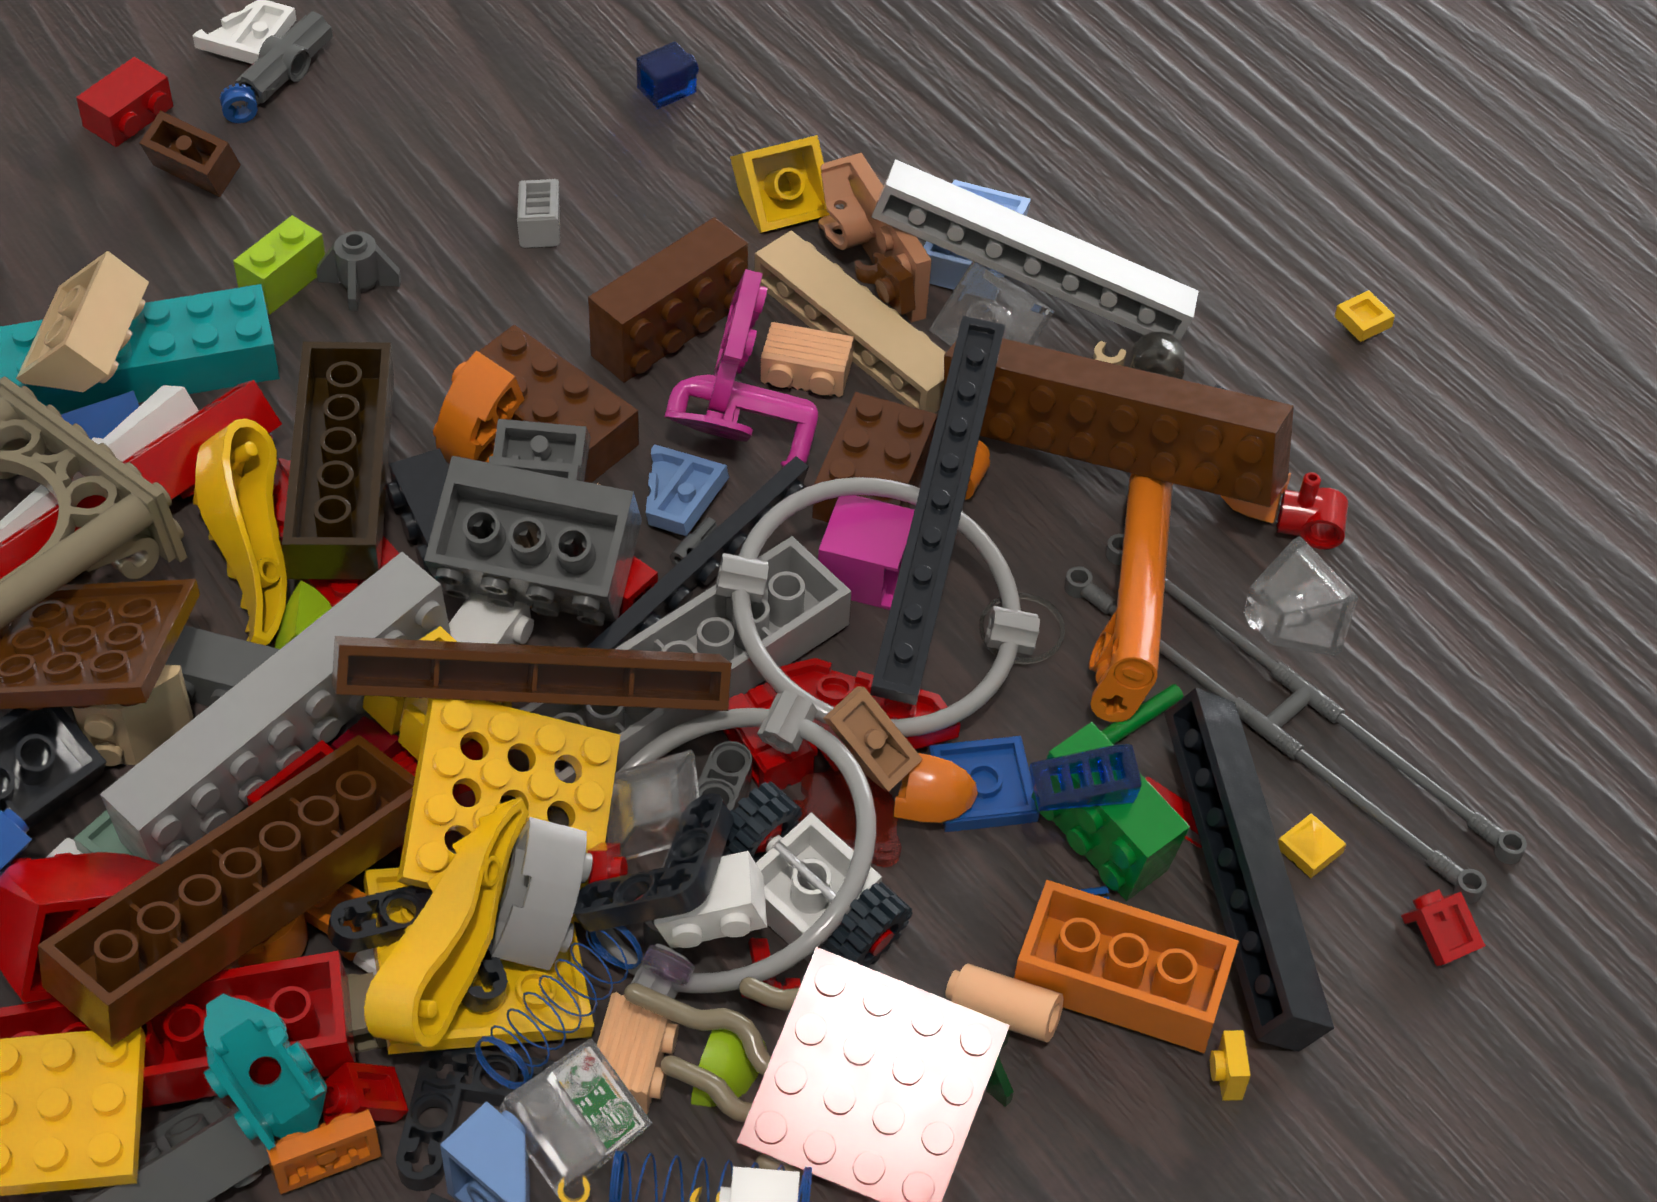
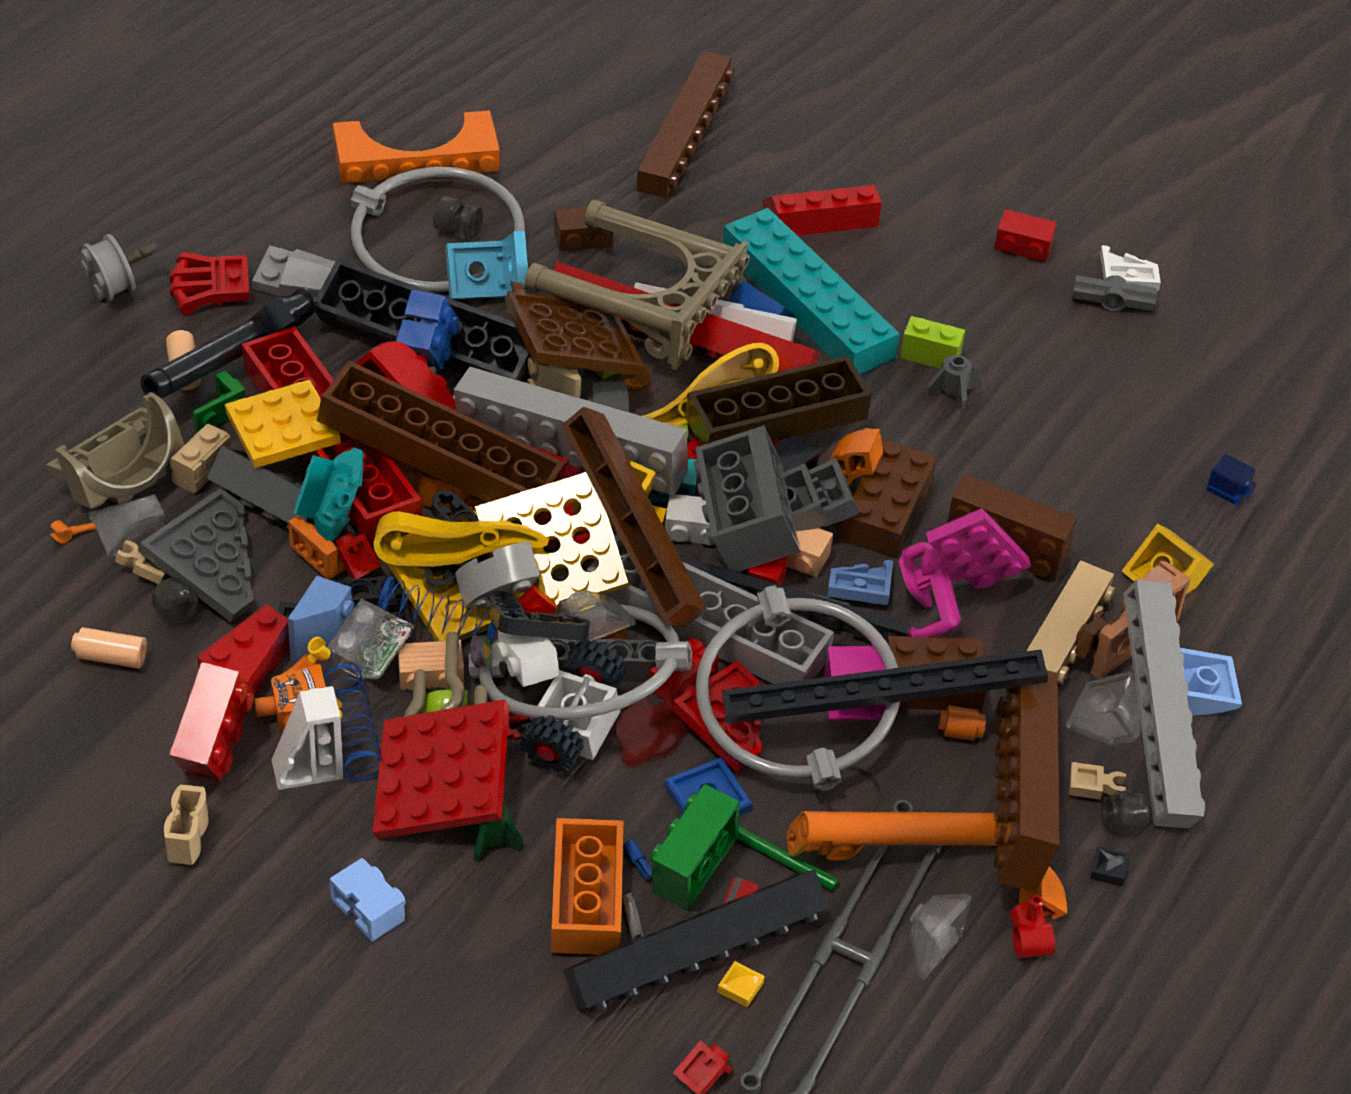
camera: 70 degrees right, 5 degrees down
tan slope [16,251,149,392] -> none
reddish brown brick [139,111,241,197] -> none
blue bush [220,83,258,123] -> none
light grey slope [517,179,560,248] -> none
light nougat brick [760,322,854,398] -> none
medium nougat slope [823,686,923,792] -> none
orange brick [894,753,978,823] -> none
light nougat brick [945,963,1064,1043] -> none
clear blue slope [1029,744,1142,811] -> none
yellow plate [1210,1030,1251,1101] -> none
yellow plate [1334,290,1395,342] -> none

